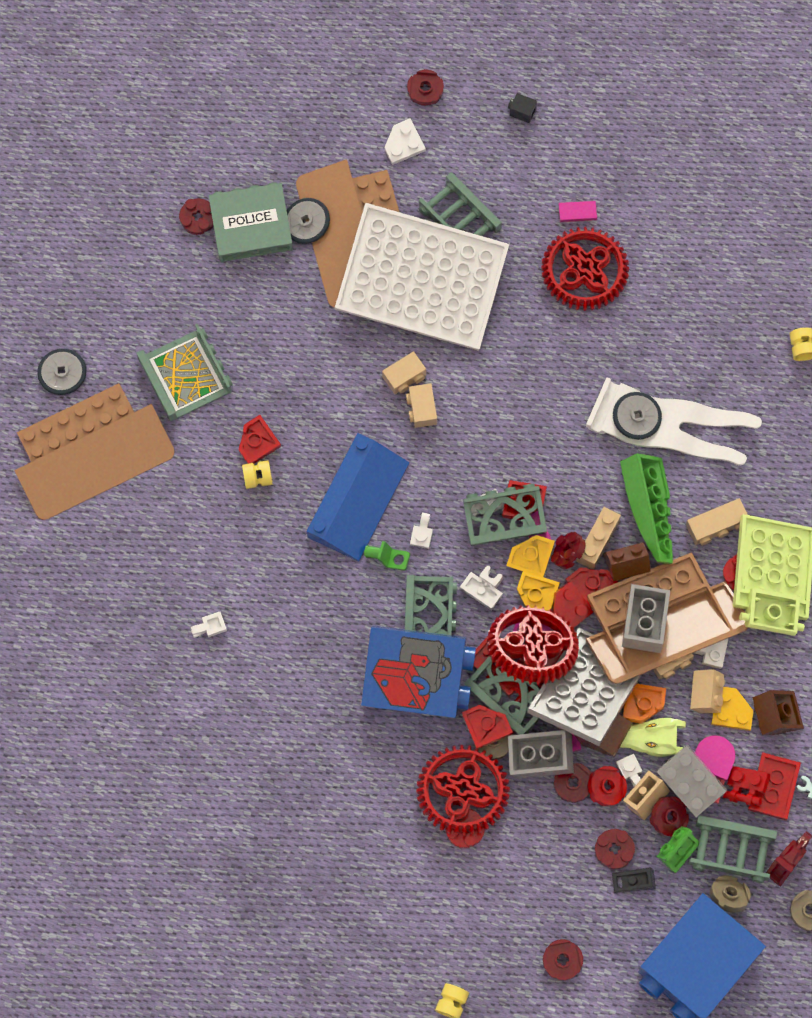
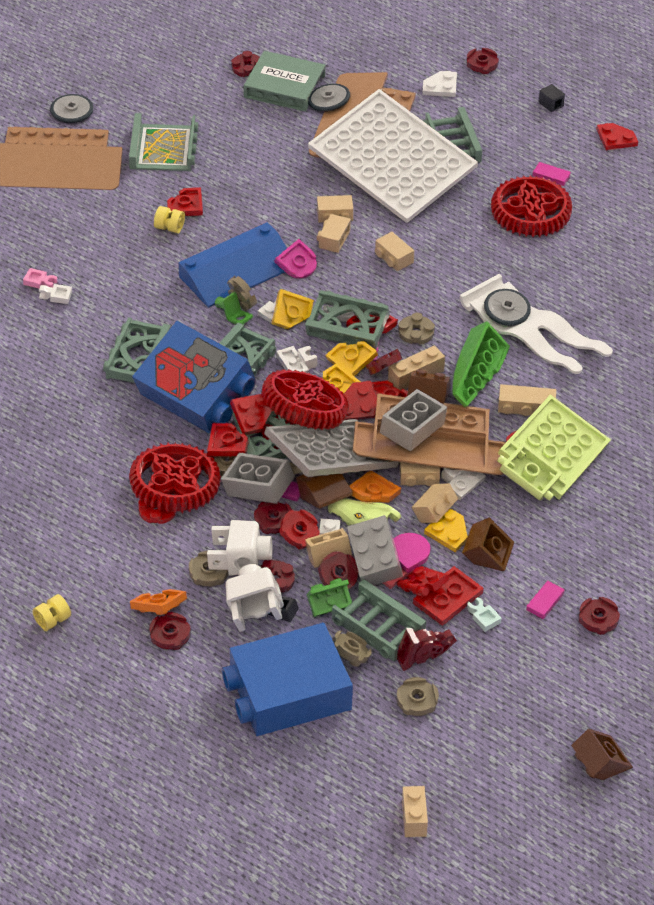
camera: 25 degrees right, 25 degrees down
none -> bright pink plate [23,268,57,289]
none -> sand green fence [103,317,171,383]
none -> orange plate [130,589,187,615]
none -> dark tan plate [189,551,229,586]
none -> white piece [207,520,272,576]
none -> white piece [225,564,284,632]
none -> dark tan plate [227,276,257,311]
none -> red plate [230,394,272,435]
none -> yellow plate [271,289,314,329]
none -> dark pink tile [274,239,317,278]
none -> tan brick [375,232,414,271]
none -> dark tan plate [398,312,435,344]
none -> red plate [596,123,638,150]

